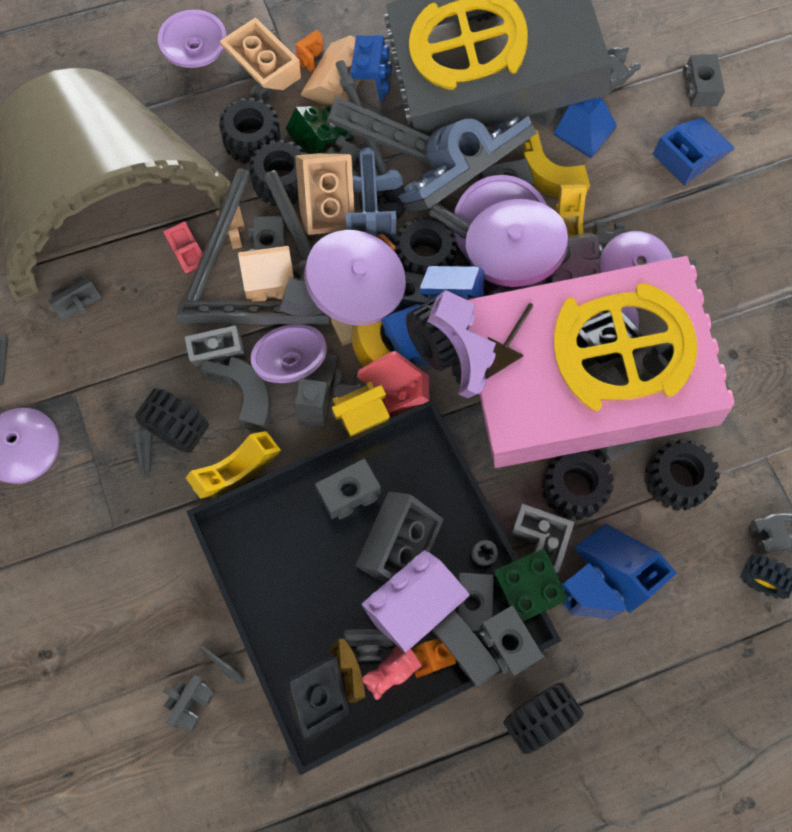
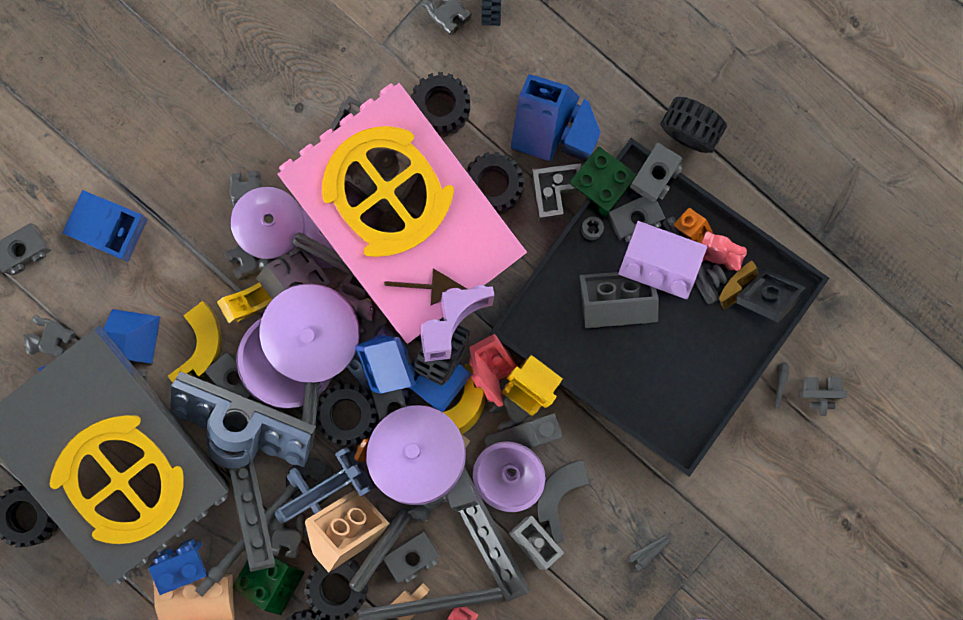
camera: 115 degrees left, 15 degrees up
black tyre [135,388,209,453] -> none
yellow arch [185,431,281,499] -> none
light nougat slope [238,246,294,302] -> none
dark grey brick [315,458,381,519] -> none
dark grey slope [432,610,500,688] -> none

